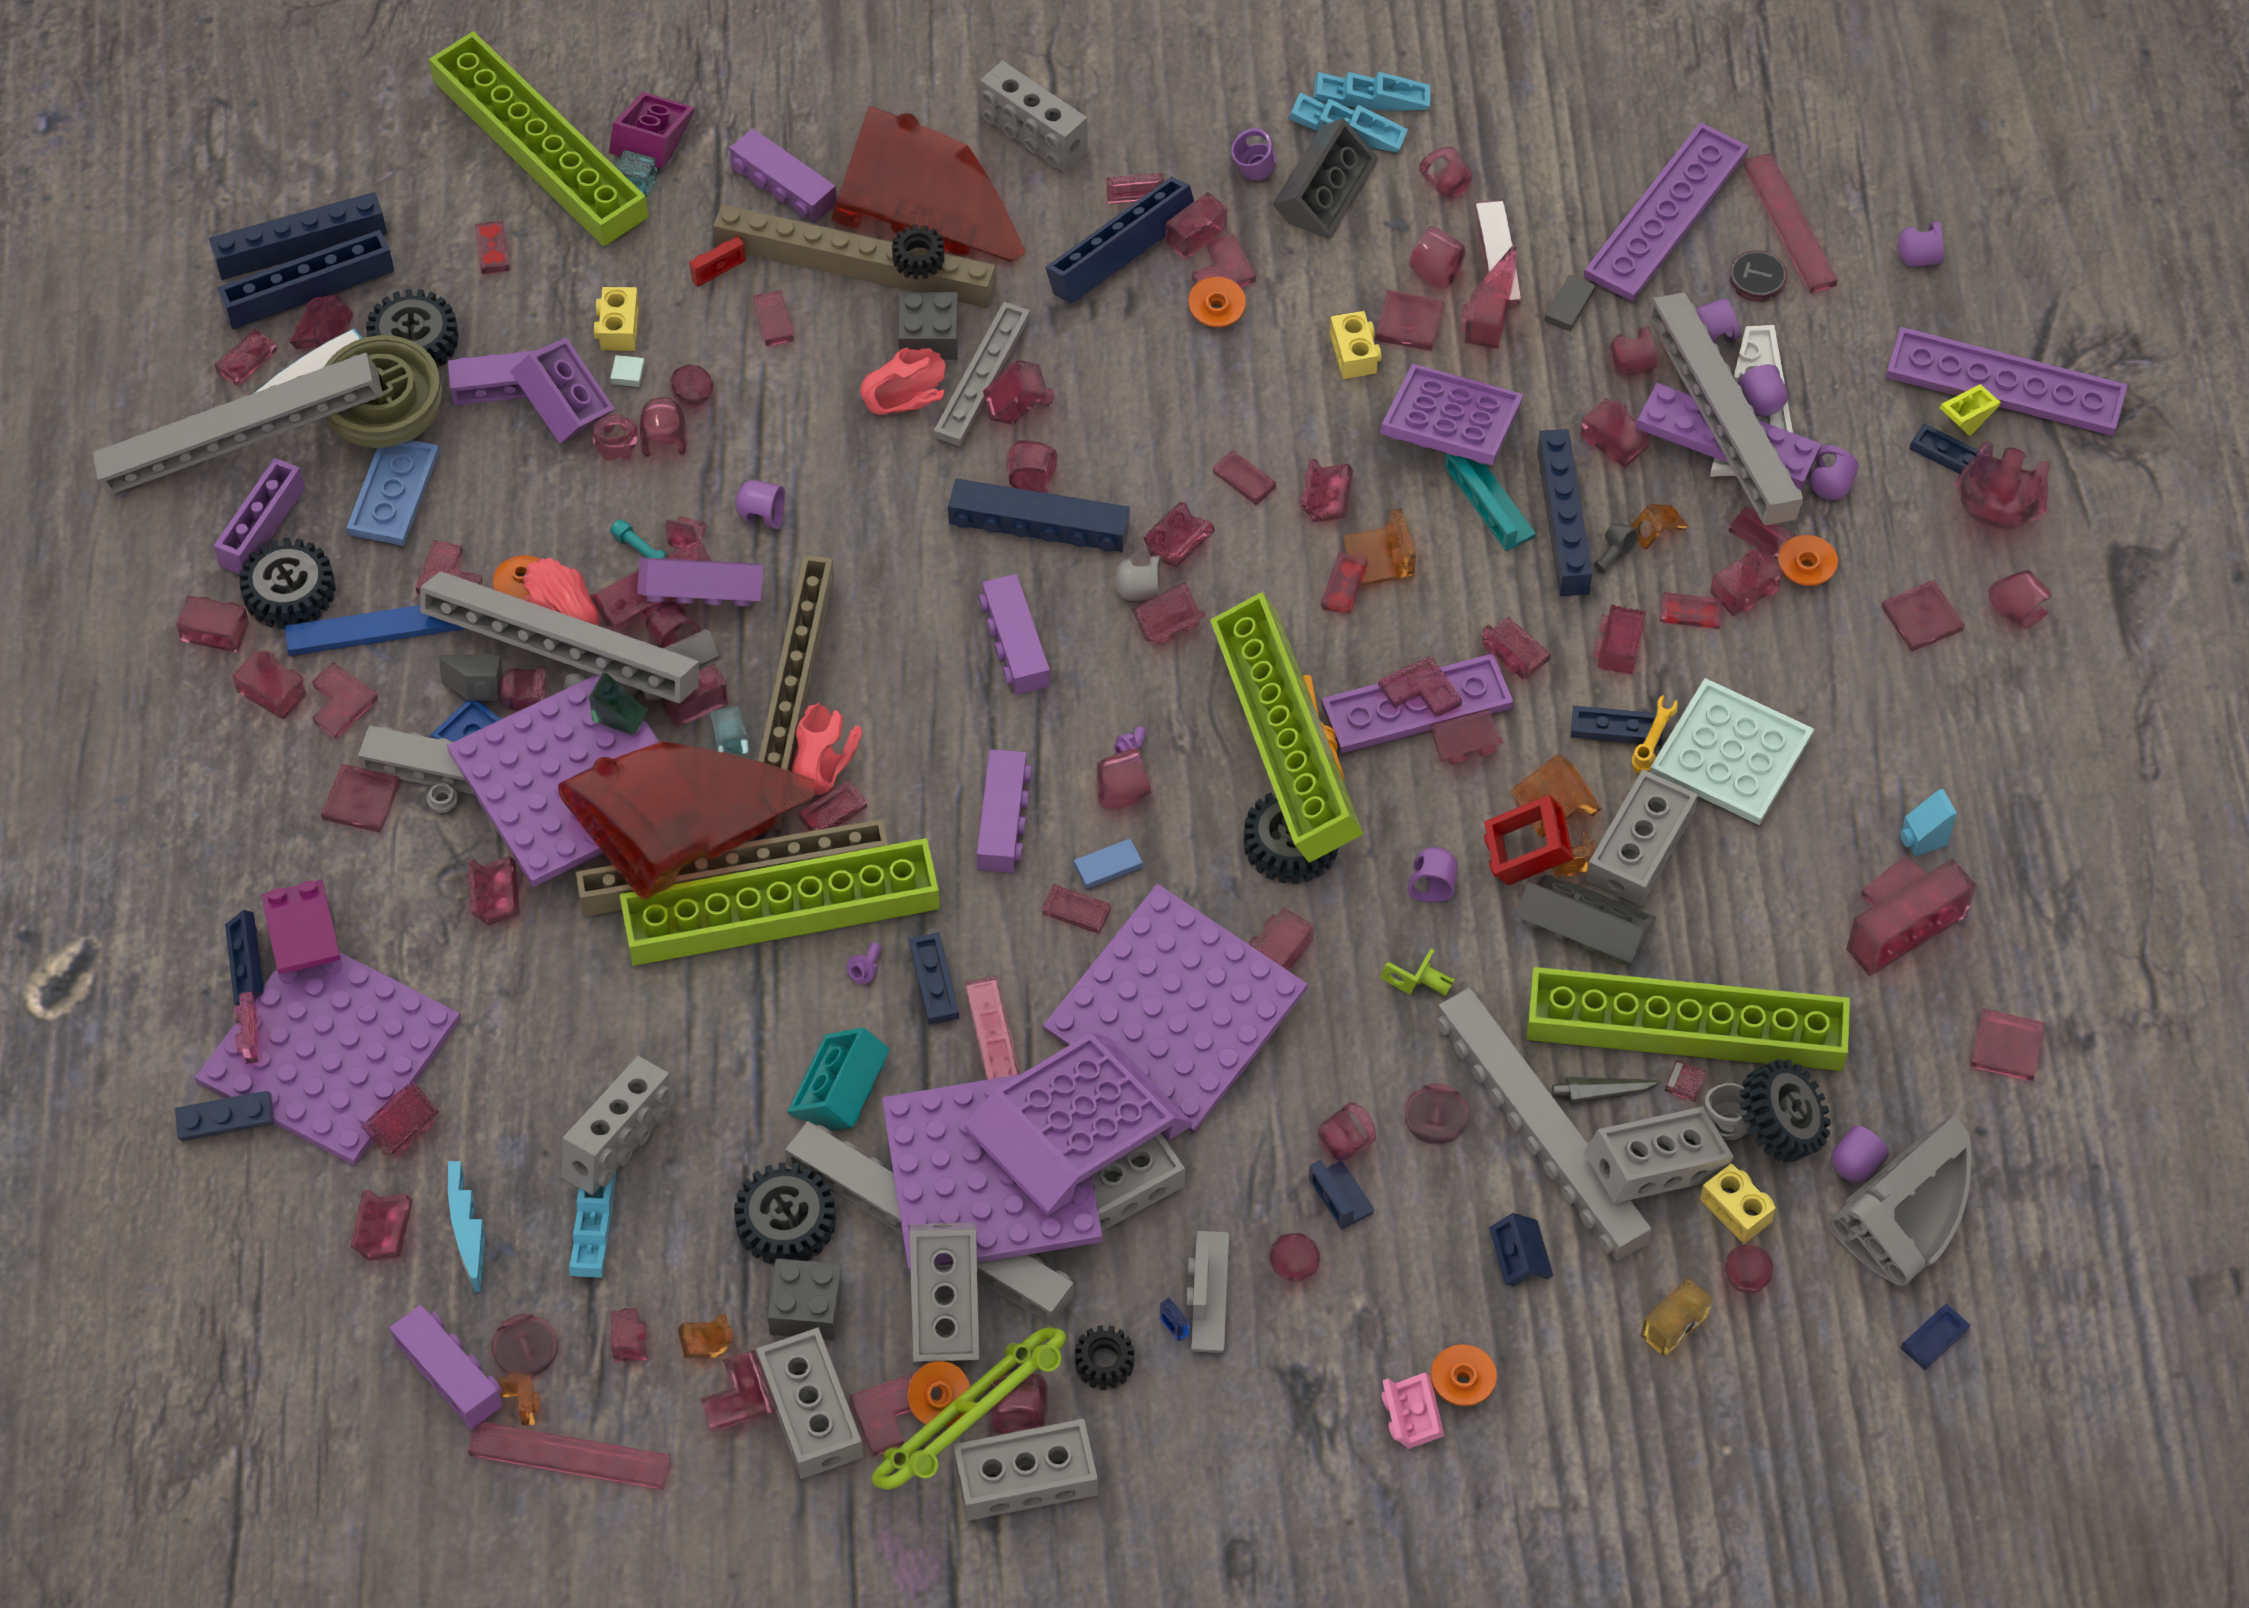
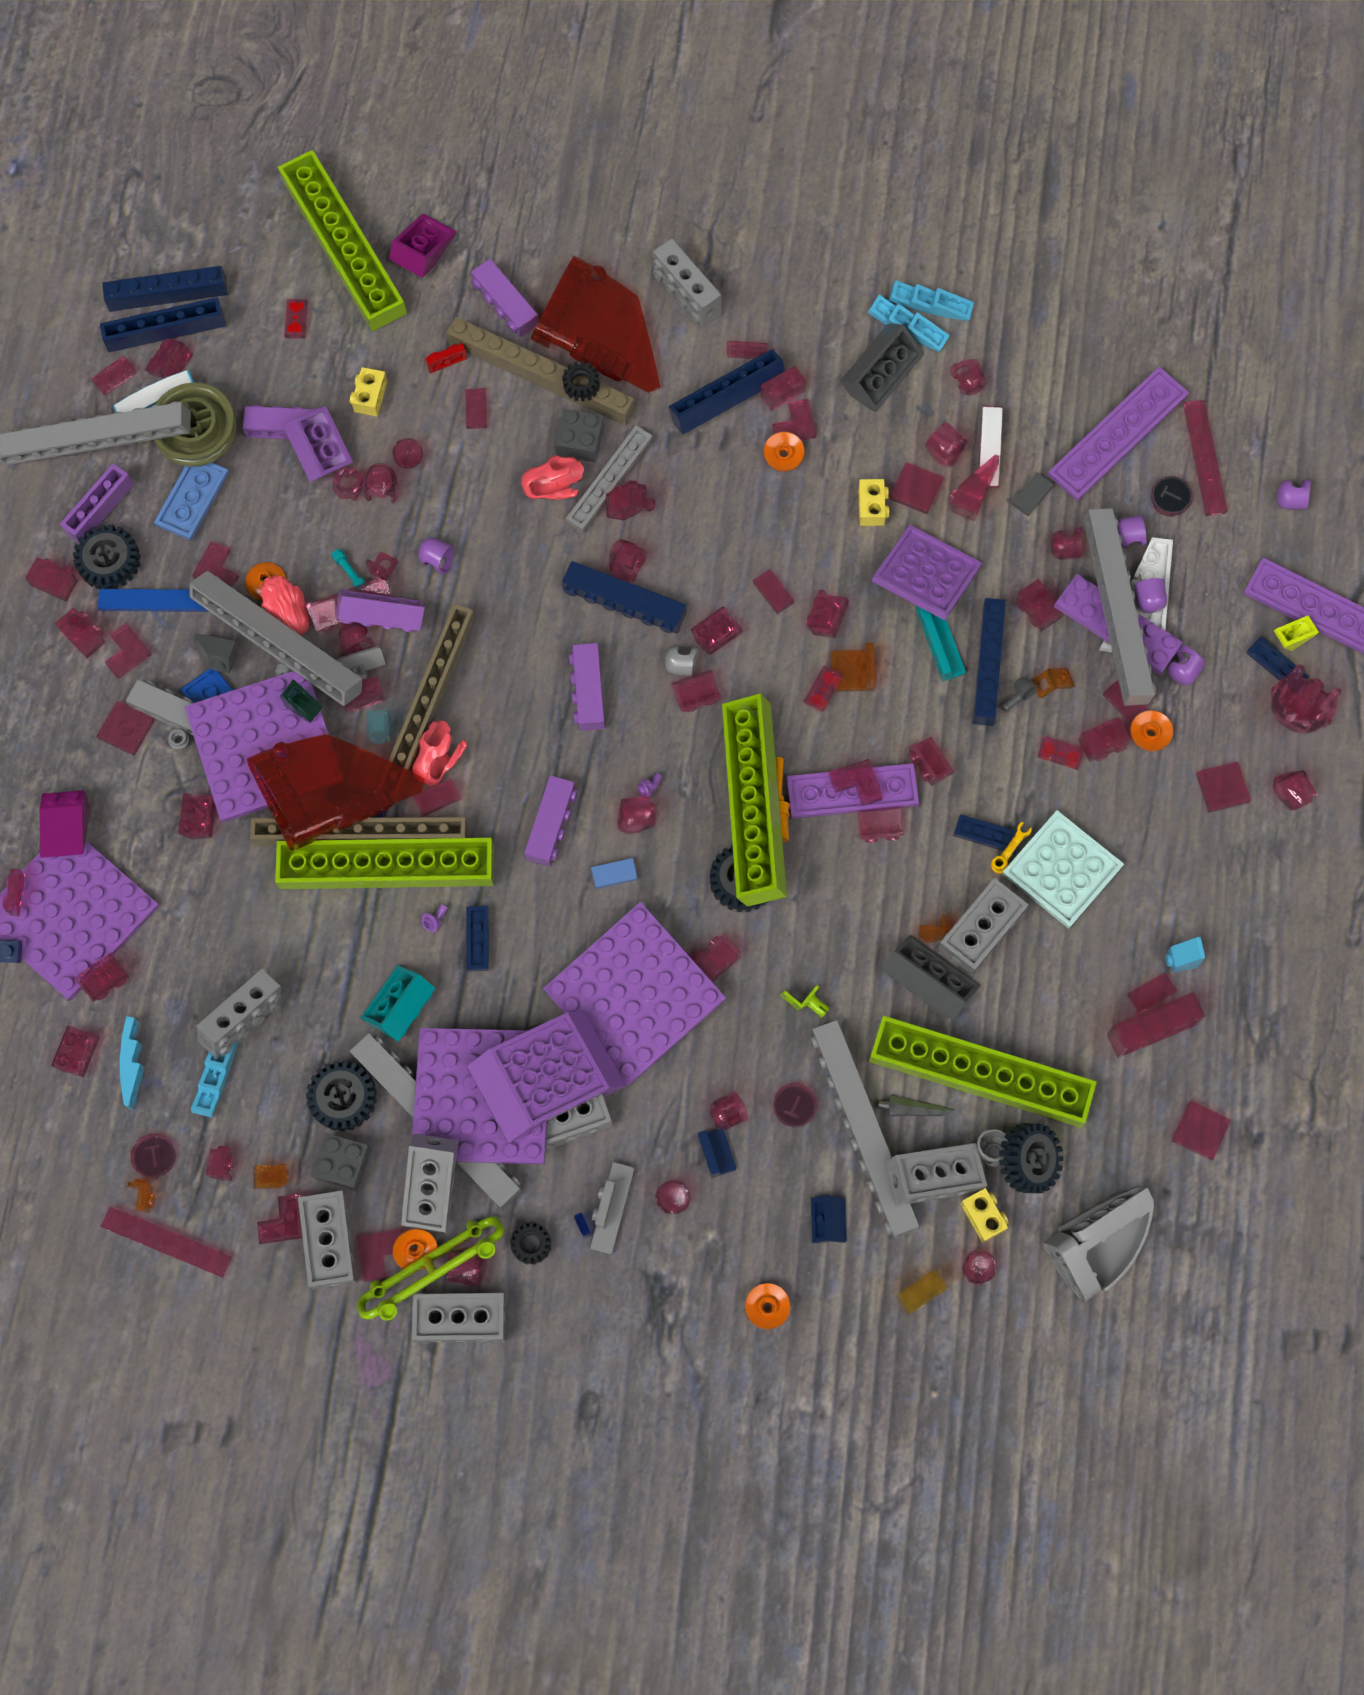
camera: 15 degrees right, 15 degrees up
dark blue plate [225,910,263,1007] -> none
wheel [366,289,459,368] -> none
medium lavender brick [389,1305,503,1429] -> none
clear pink helmet [499,666,546,711] -> none
light aqua tile [610,355,645,387] -> none
clear light blue brick [613,150,658,197] -> none
clear pink slope [965,976,1019,1080] -> none
clear pink tile [1042,884,1111,934] -> none
medium lavender helmet [1231,128,1277,181] -> none
bright pink bracket [1382,1372,1445,1449] -> none
medium lavender helmet [1408,847,1458,903] -> none
red window [1484,794,1574,886] -> none
clear orange bracket [1511,754,1602,837] -> none
clear pink brick [1594,604,1646,675] -> none
clear pink tile [1665,1060,1706,1102] -> none
medium lavender helmet [1831,1125,1889,1184] -> none
clear blue tile [1900,1303,1971,1370] -> none

